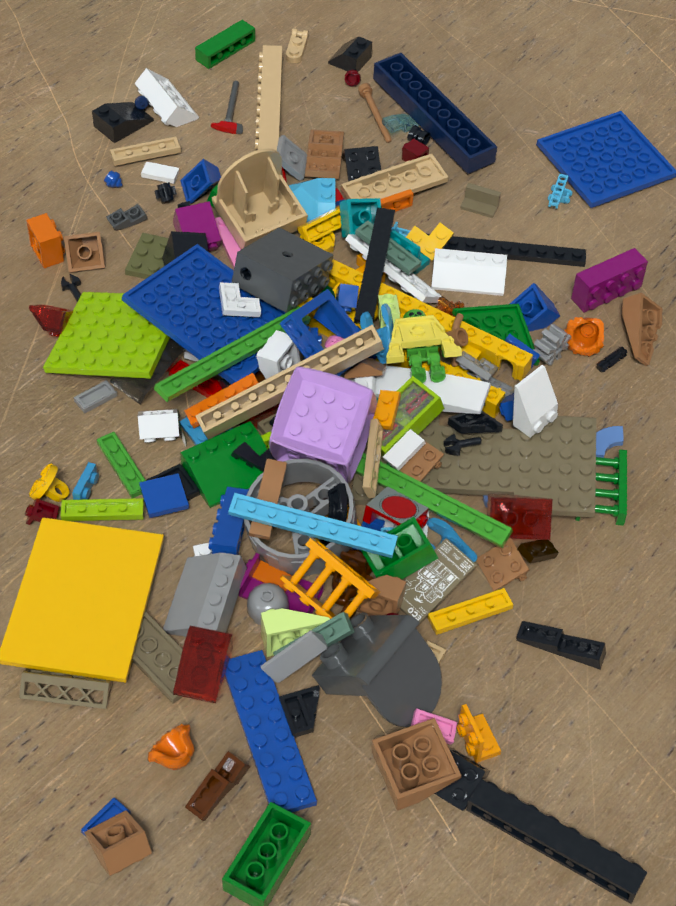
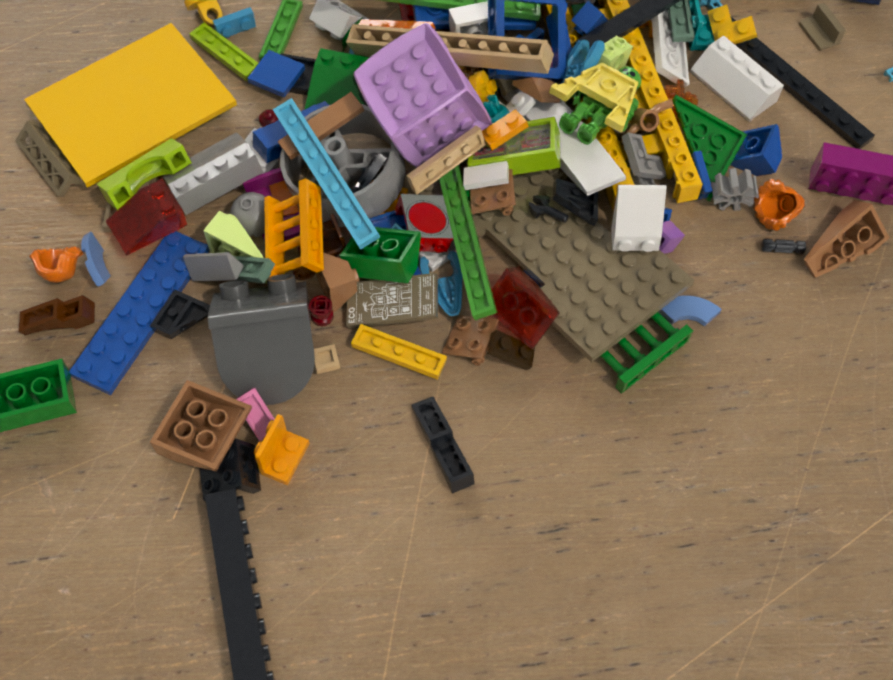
camera: 45 degrees right, 10 degrees up
dark red bracket [25,498,59,525] -> none
none -> medium blue tile [81,232,111,287]
none -> lime arch [97,138,192,210]
none -> dark red plate [259,109,279,127]

